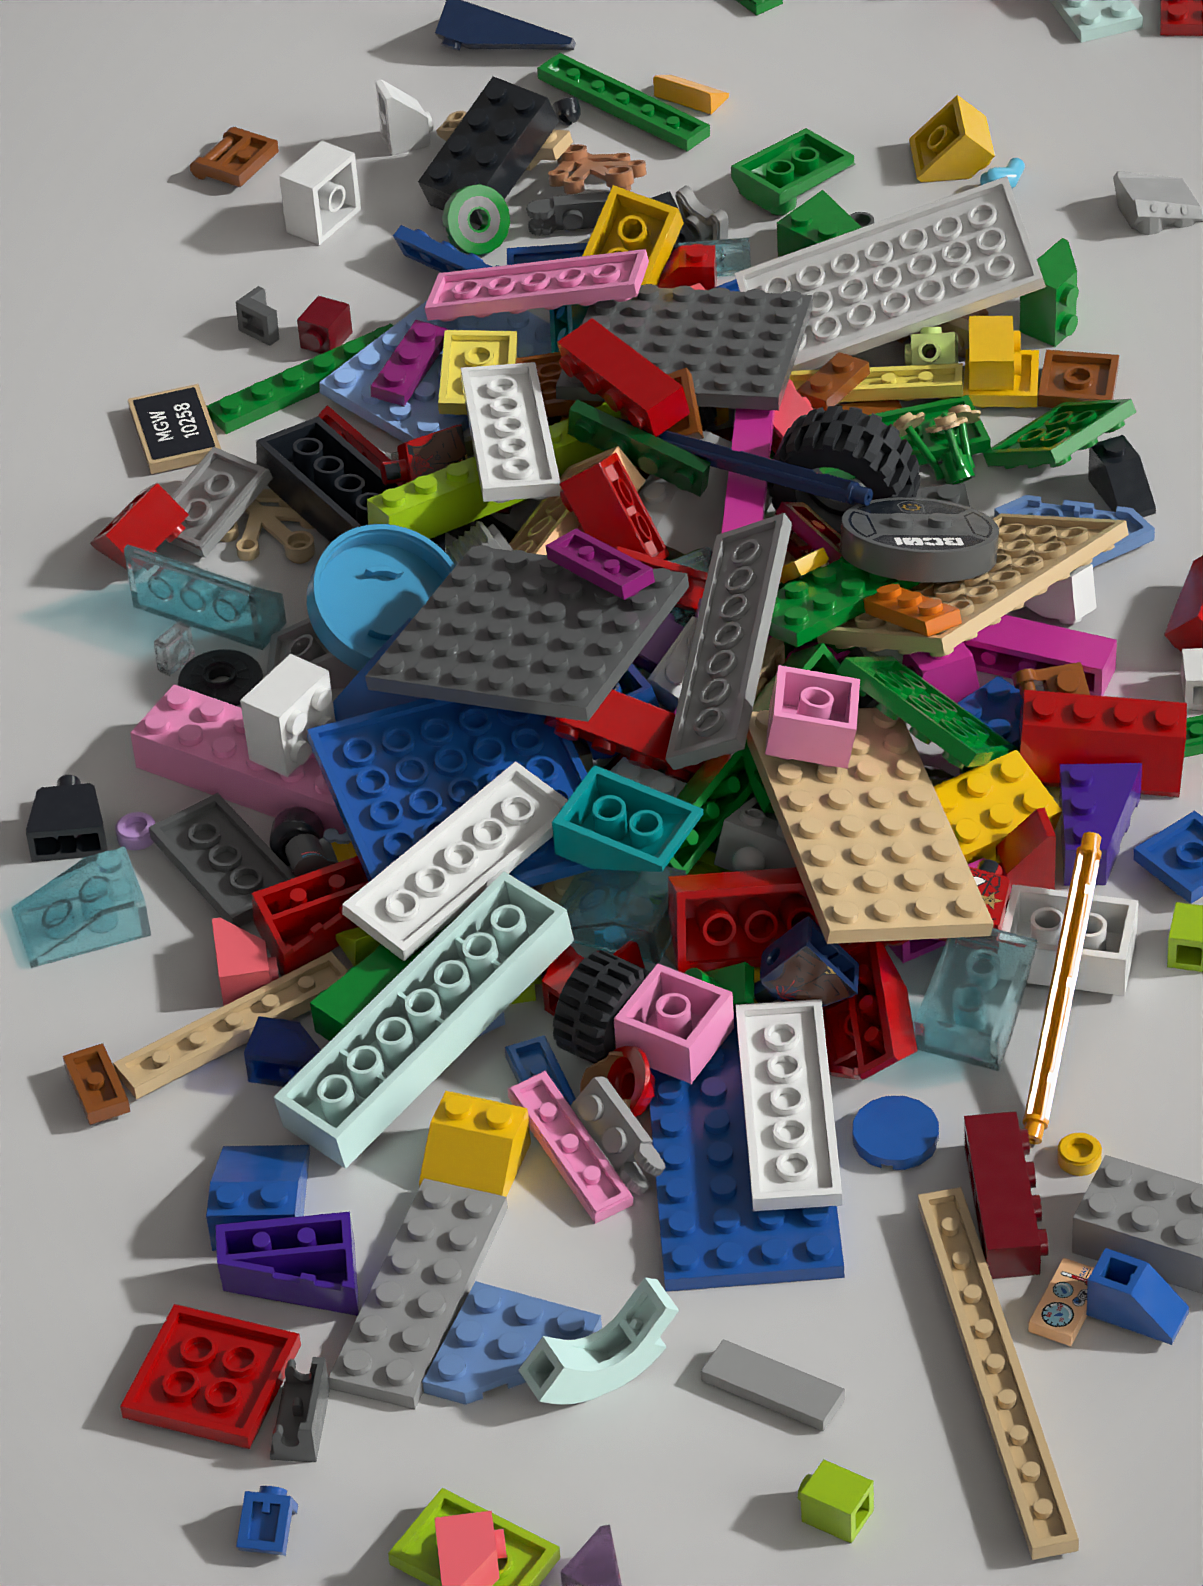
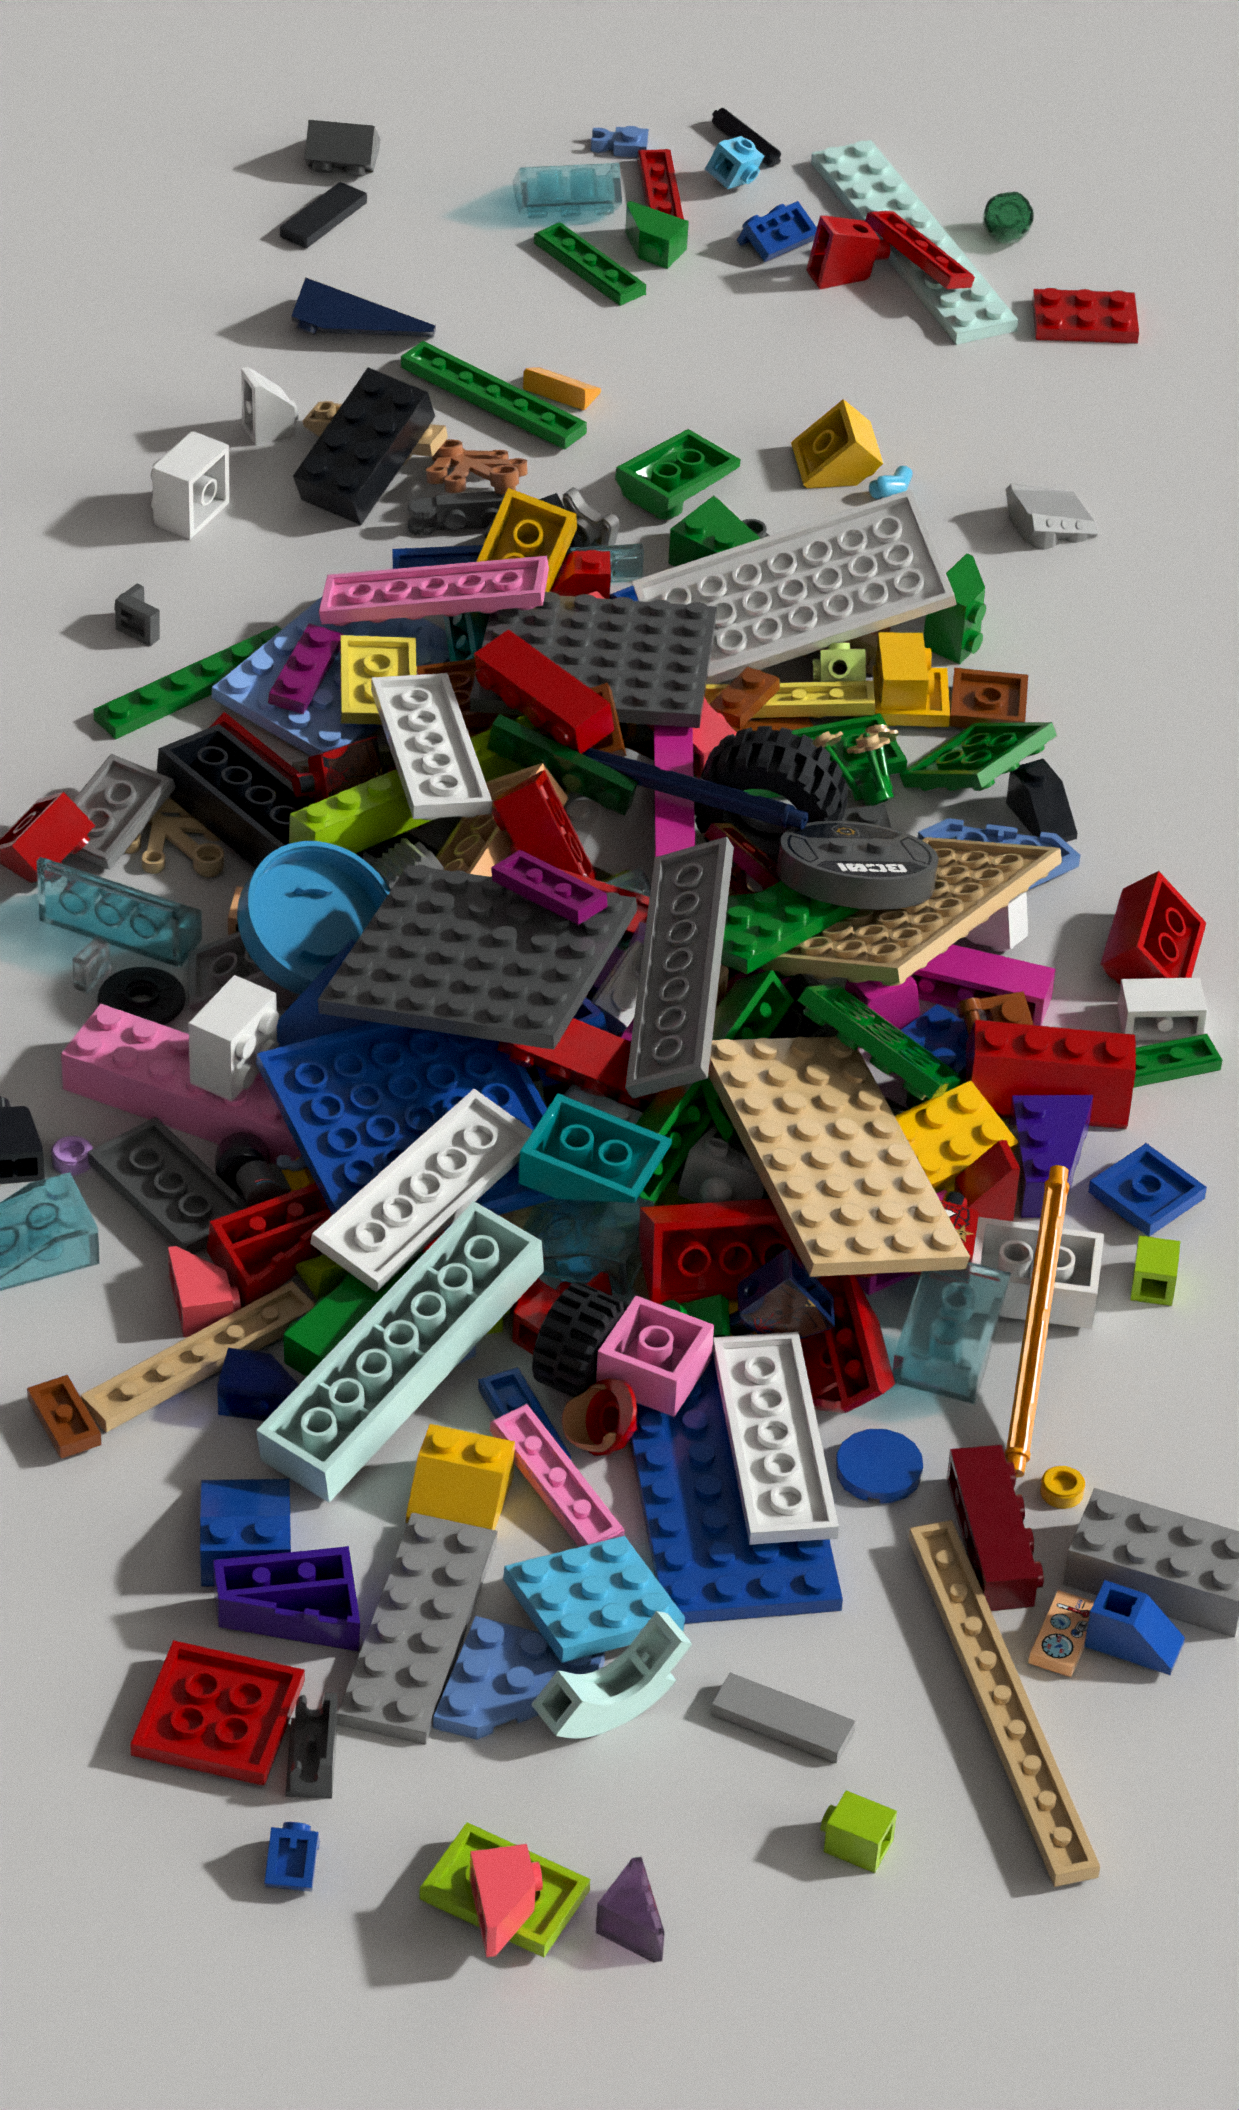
camera: 10 degrees left, 0 degrees up
black tile [128,384,221,474] -> none
dark orange plate [190,127,279,187] -> none
dark red brick [297,295,353,354] -> none
blue plate [393,225,499,273] -> none
green tile [442,184,510,255] -> none
black hinge [552,97,581,126] -> none
light grey hinge [570,1077,666,1195] -> none
bright pink brick [765,665,860,769] -> none
yellow tile [780,547,829,584] -> none
orange plate [863,584,962,637] -> none
none -> medium azure plate [503,1536,685,1663]

